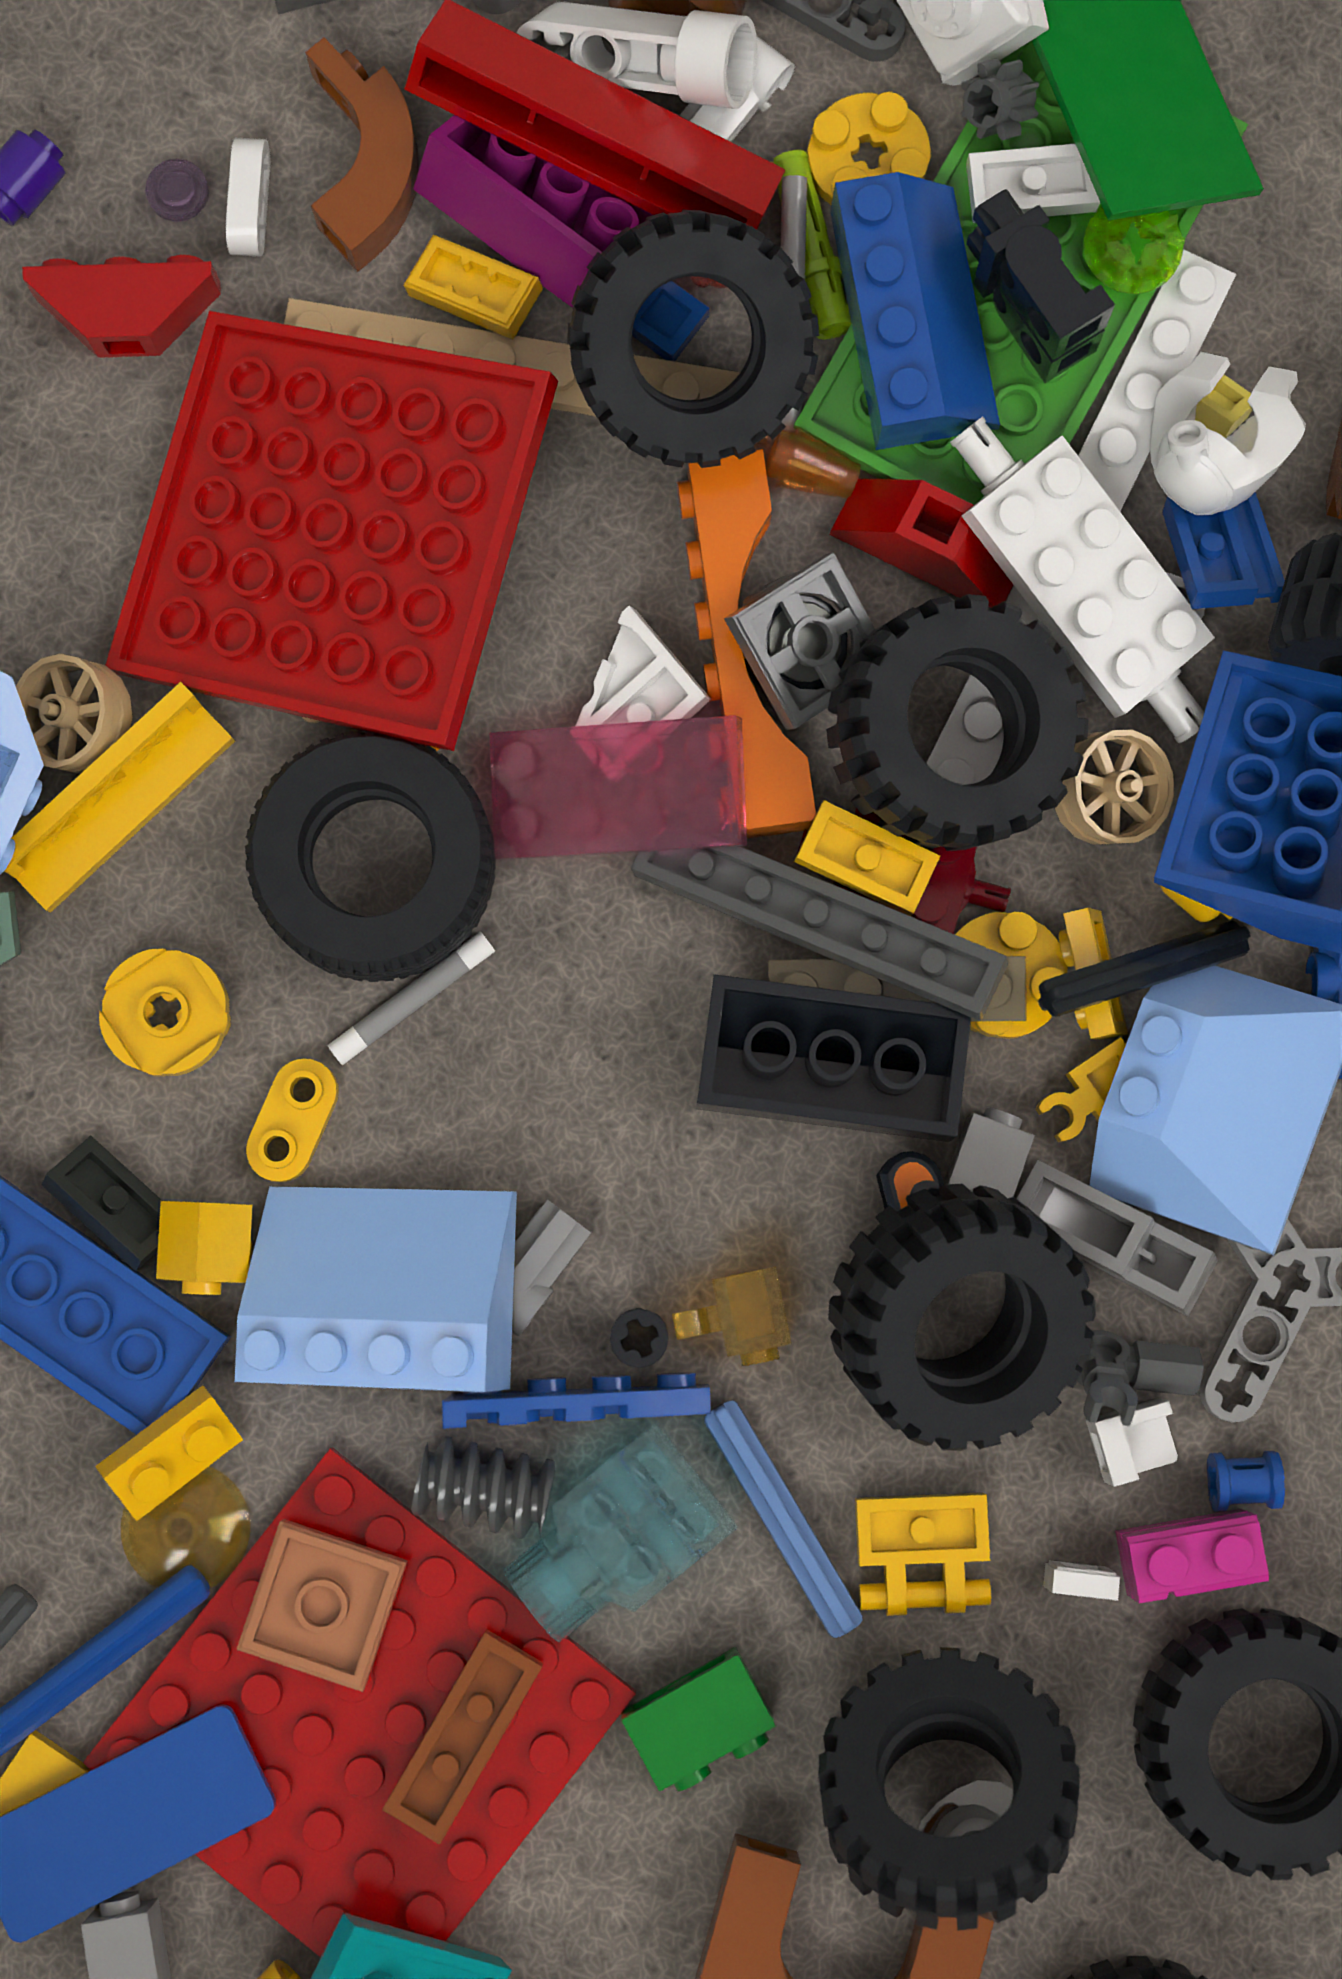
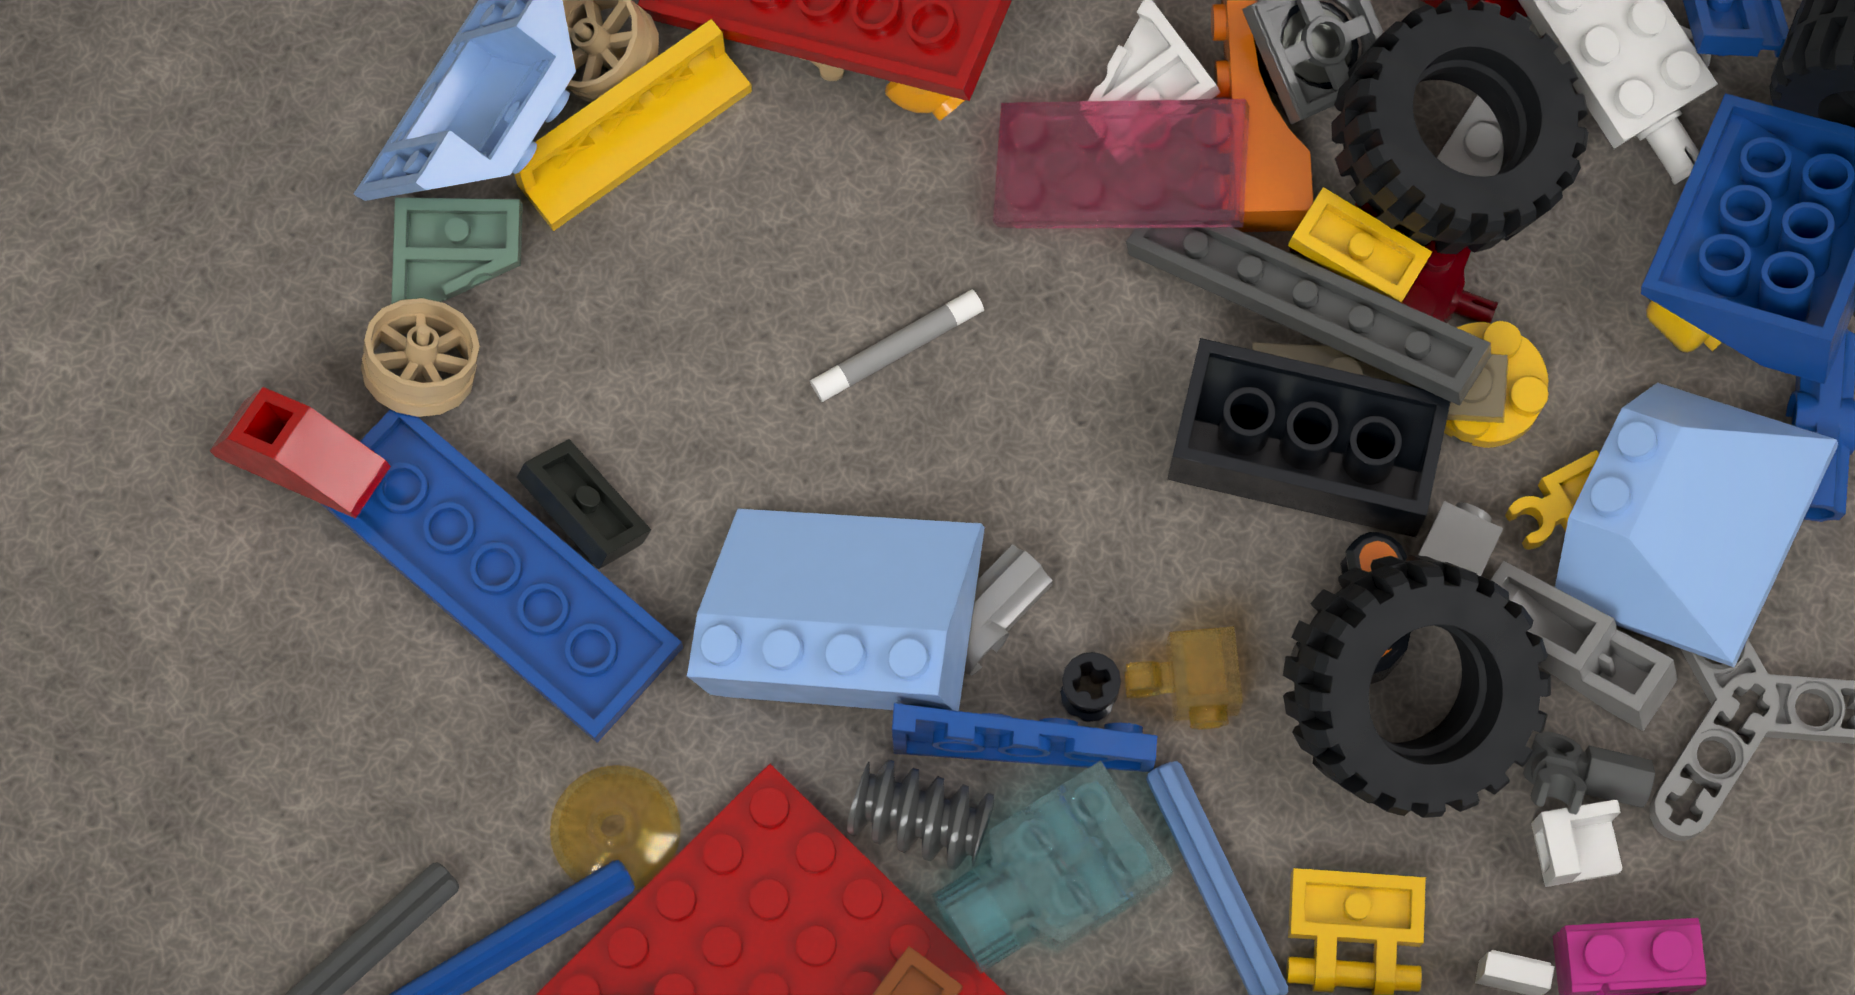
camera: 10 degrees right, 10 degrees down
yellow plate [95,1385,243,1521] -> none
yellow plate [99,949,231,1077] -> none
yellow brick [156,1201,252,1295] -> none
nougat plate [237,1519,408,1692] -> none
black tyre [245,731,496,982] -> none
yellow plate [246,1059,339,1182] -> none
black axle [1038,920,1251,1017] -> none
tan wheel [1055,729,1174,845] -> none
yellow plate [1059,908,1128,1040] -> none
blue bush [1207,1451,1285,1512] -> none

